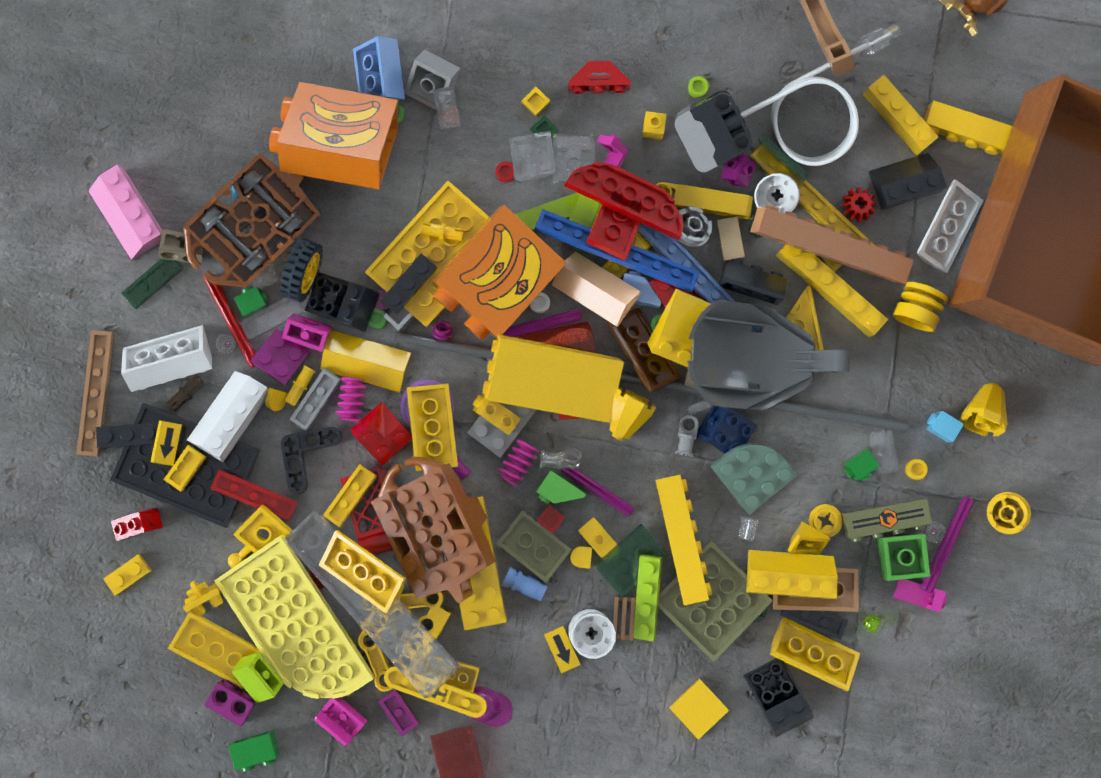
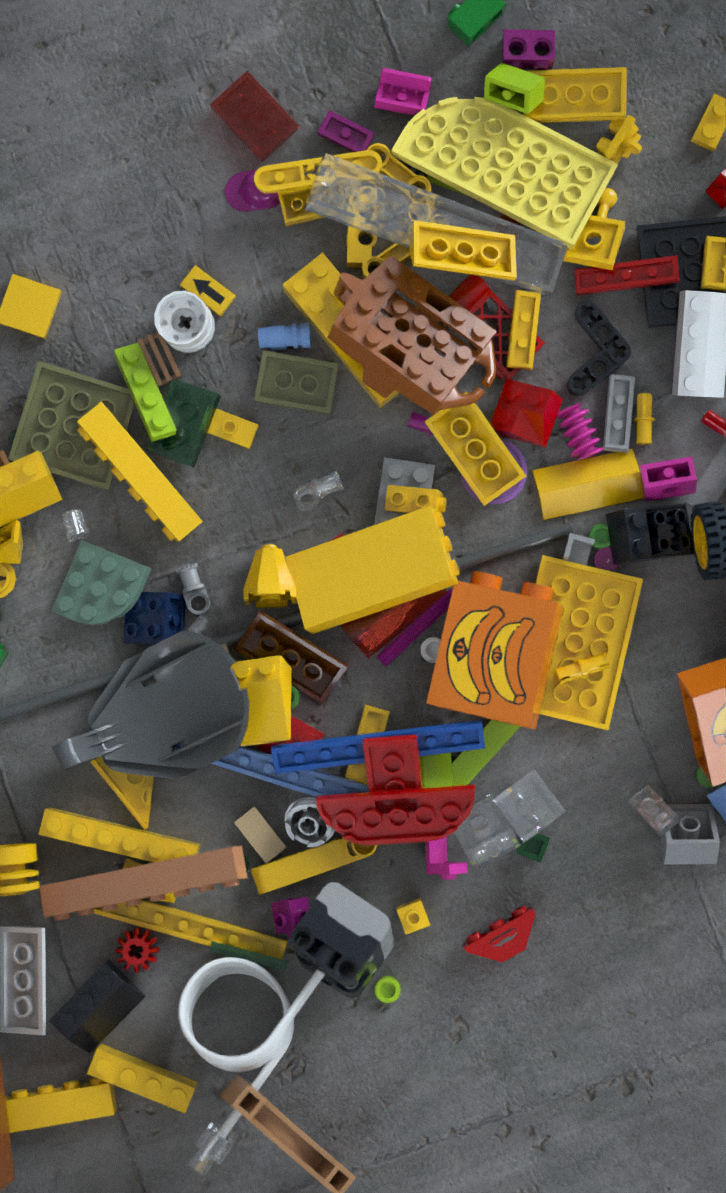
camera: 150 degrees right, 0 degrees up
magenta plate [250,328,310,387] -> none
yellow tile [265,387,288,411] -> none
black plate [380,253,437,315] -> none
magenta plate [432,321,453,340] -> none
red tile [495,161,516,183] -> none
dark pink piece [498,440,541,487] -> none
yellow tile [521,87,550,117] -> none
bright green slope [536,470,586,504] -> none
red plate [536,505,565,534] -> none
light nougat slope [552,251,641,327] -> none
magenta axle [561,463,634,516] -> none
yellow tile [570,546,592,569] -> none
light blue slope [623,271,661,309] -> none
black slope [718,259,787,305] -> none
white wheel [754,173,800,214] -> none

